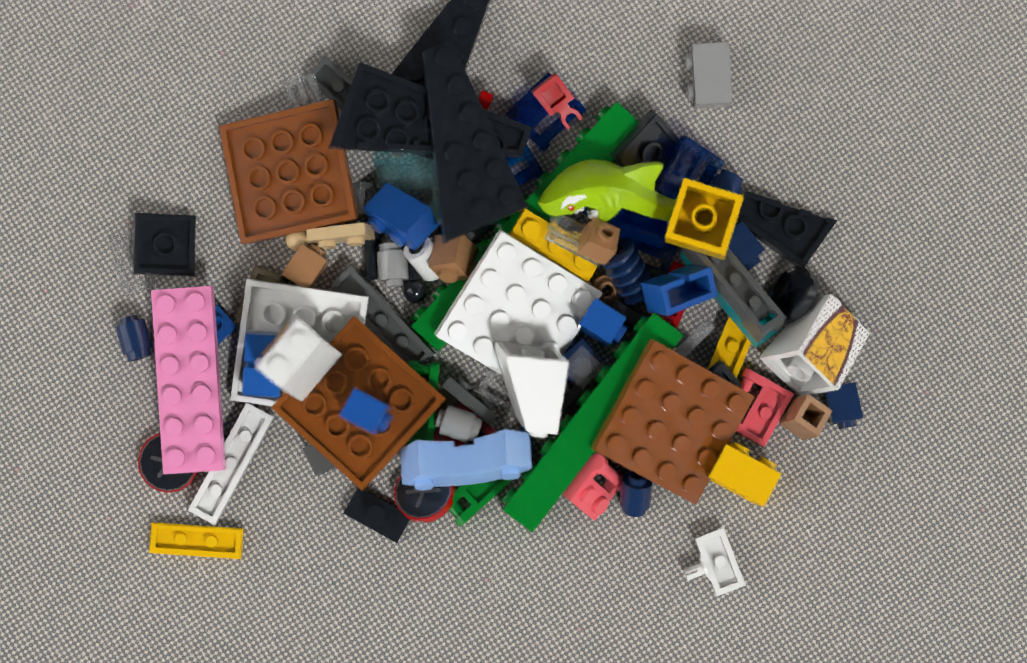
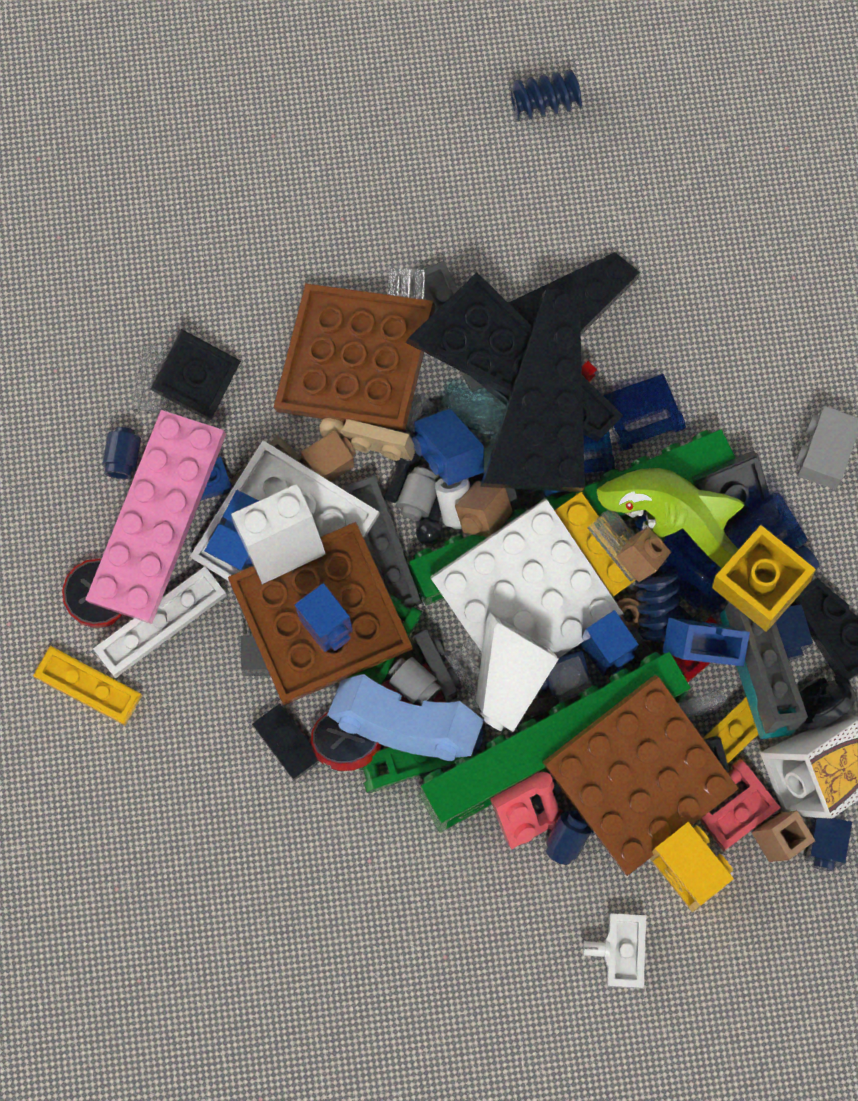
camera: 20 degrees right, 10 degrees down
red plate [531,73,583,130] -> none

